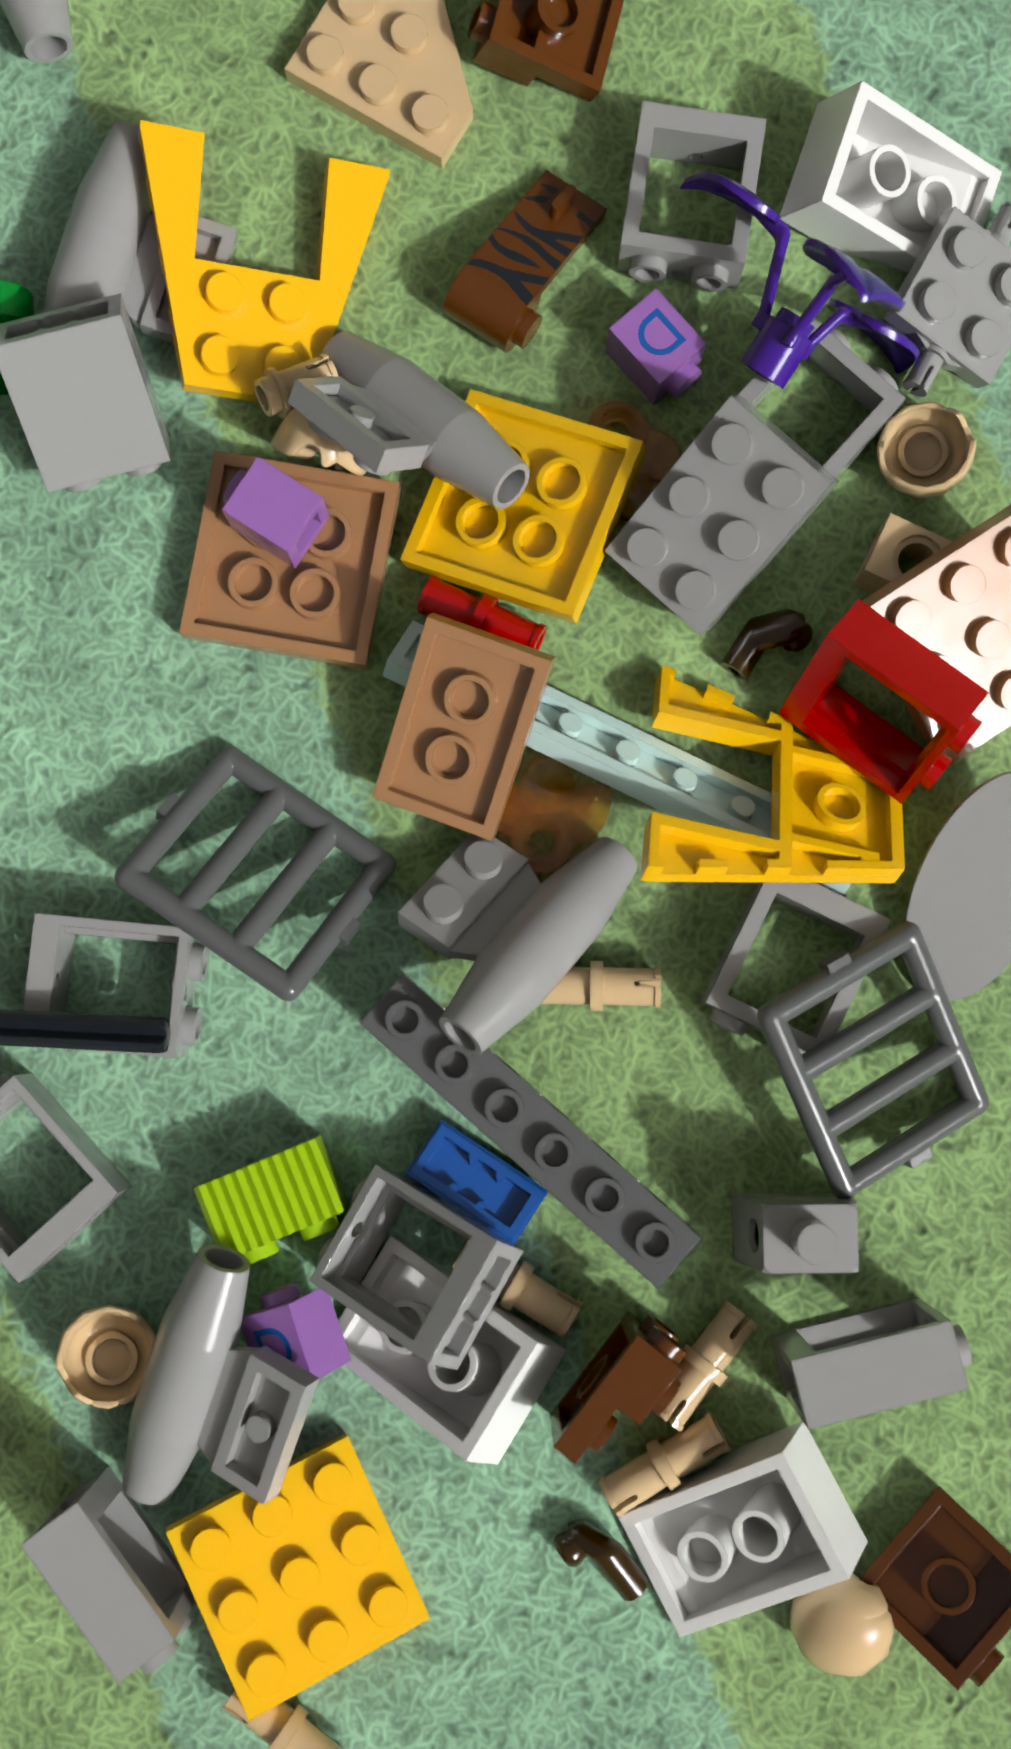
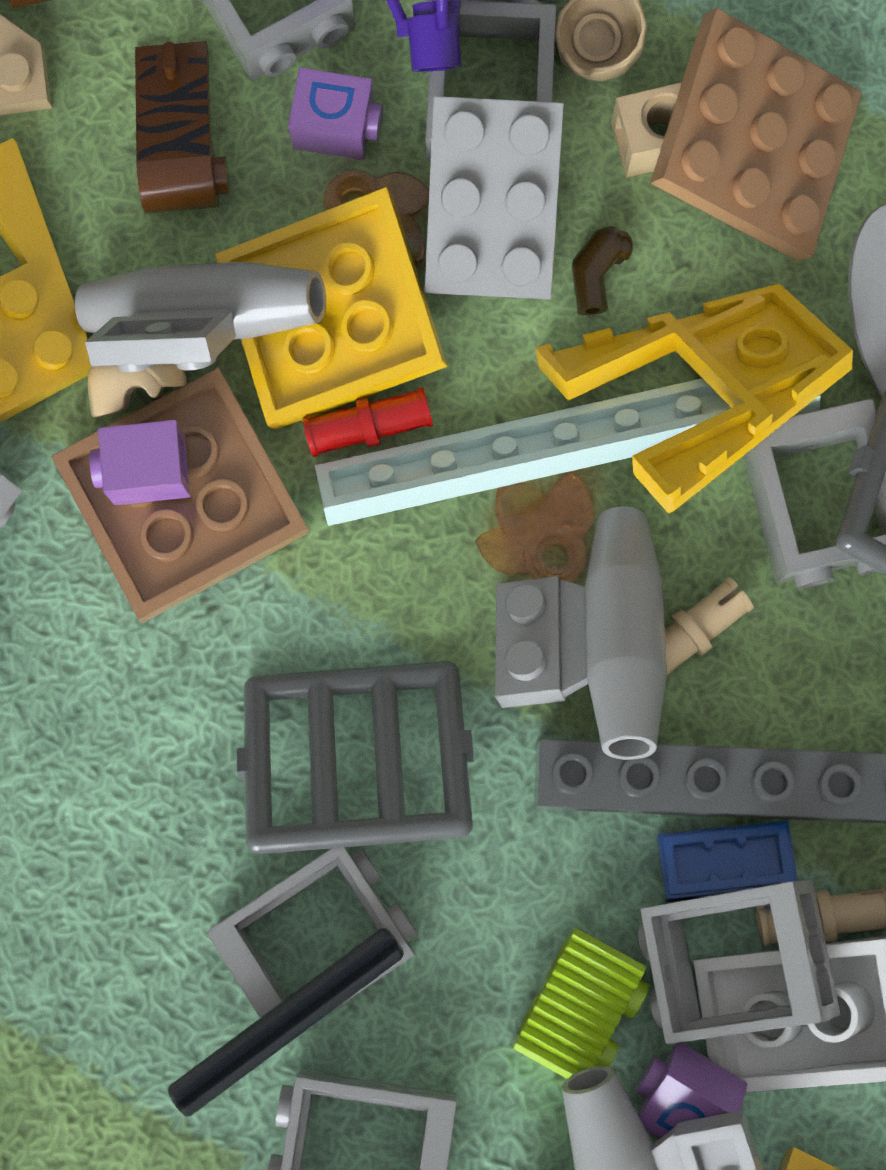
camera: 40 degrees left, 5 degrees down
tan pin [254,352,339,418] -> none
medium nougat plate [372,613,556,841] -> none
red window [778,599,989,804] -> none

